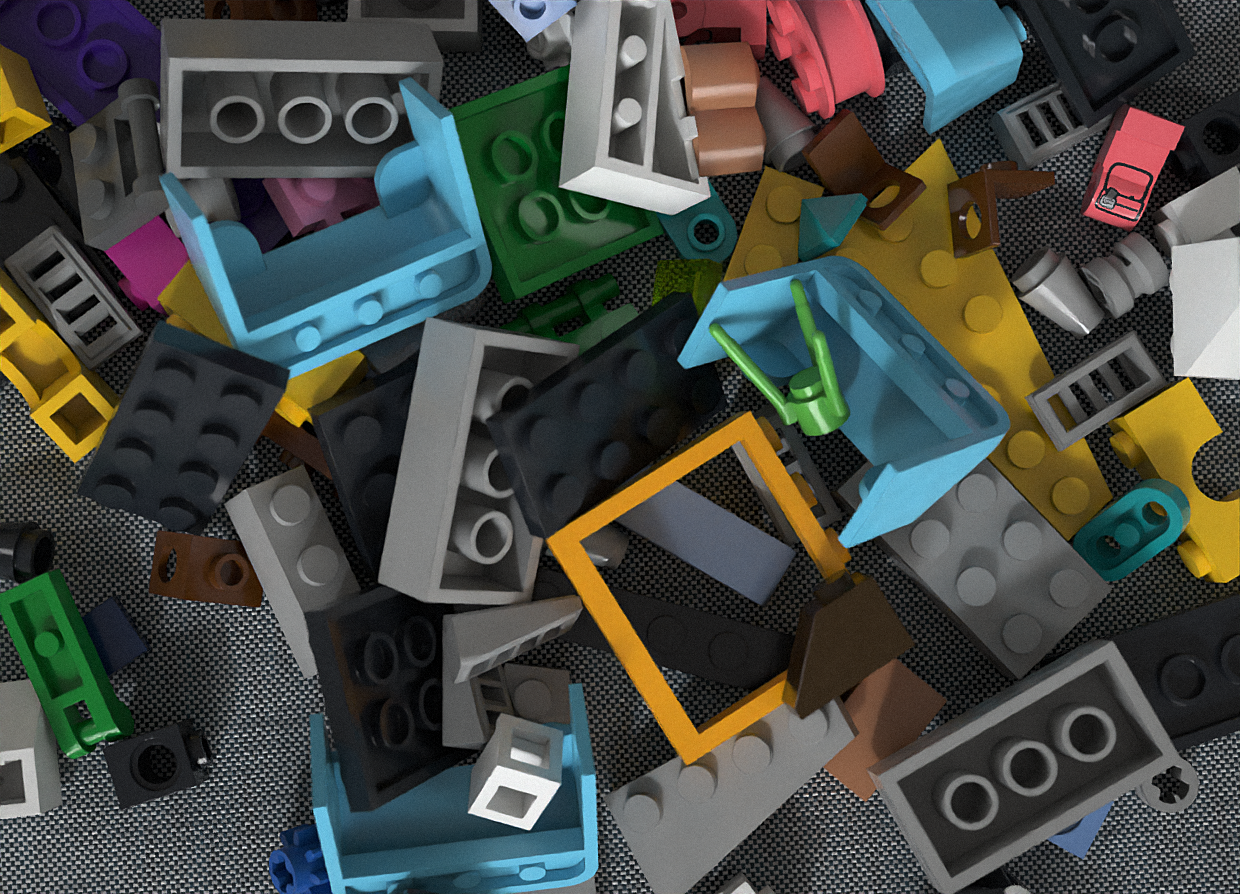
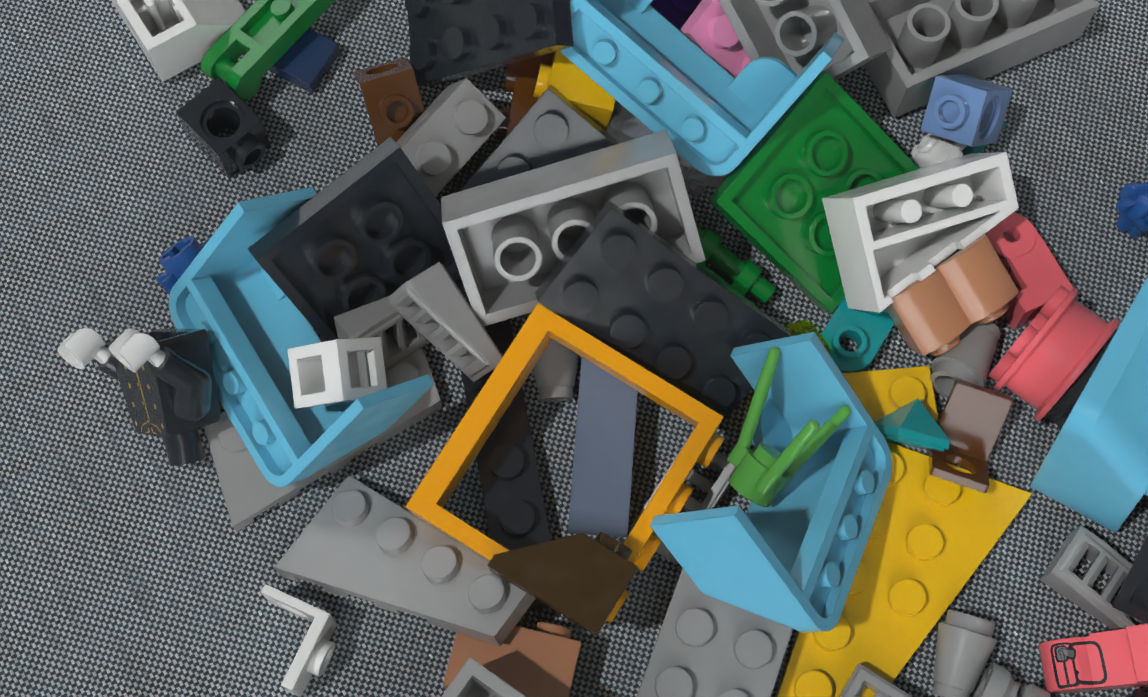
camera: 70 degrees right, 15 degrees down
reddish brown bracket [947,161,1055,259] -> none

